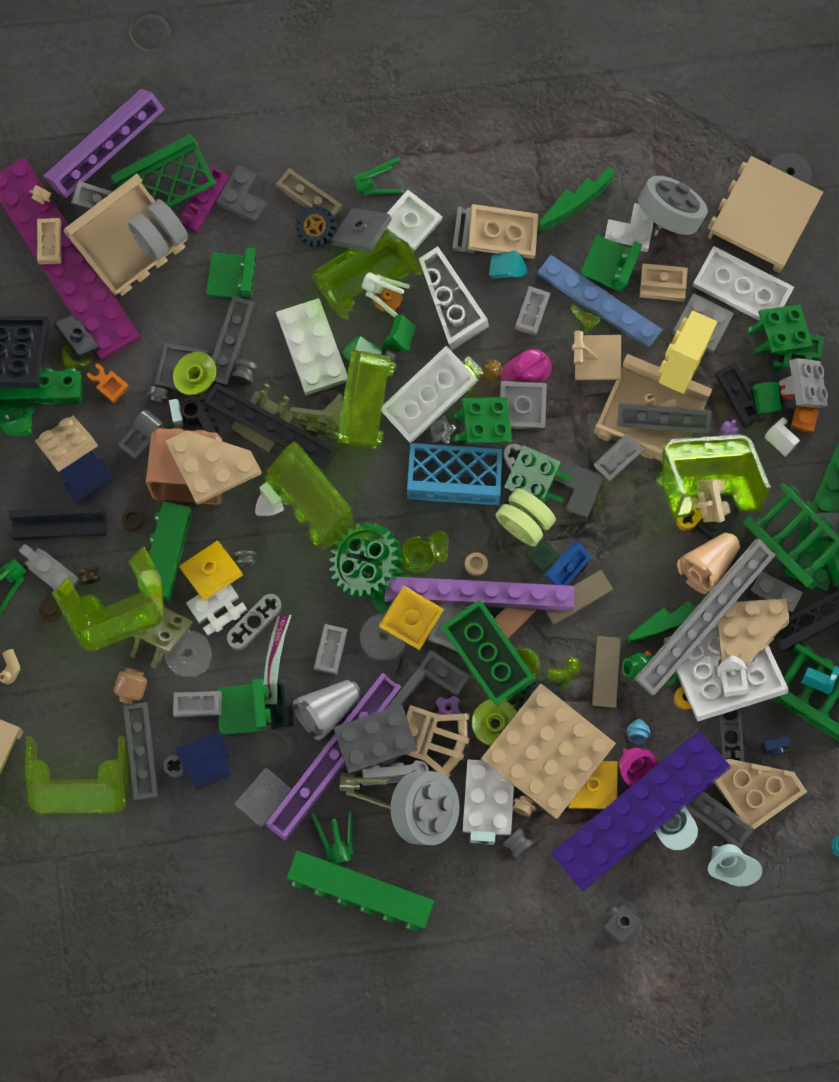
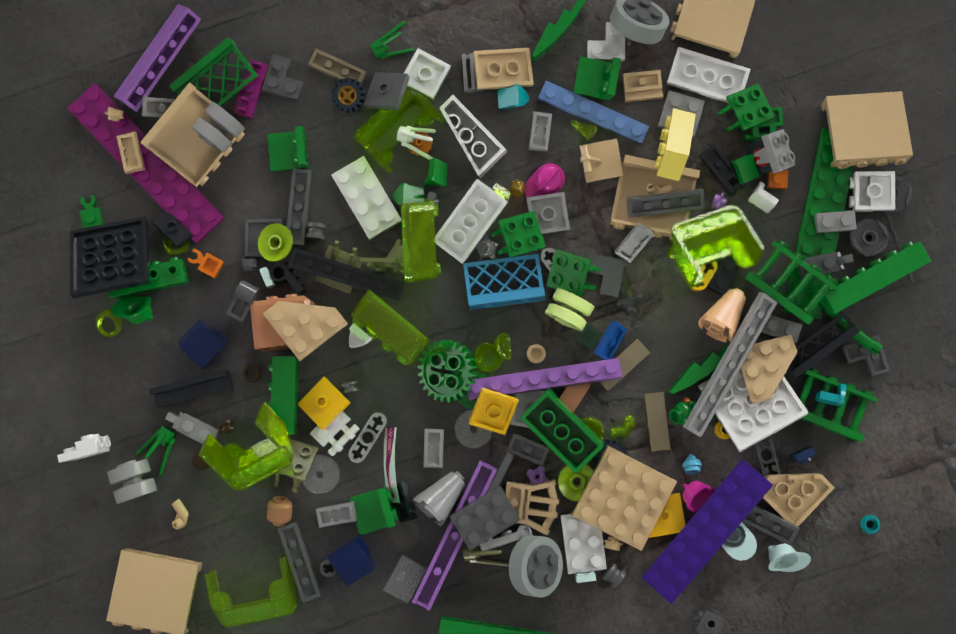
camera: 10 degrees left, 10 degrees up
tan plate [35,415,98,472] -> none
green plant [311,811,354,864] -> none
tan hips [692,479,730,522] -> none
white tile [717,656,749,697] -> none

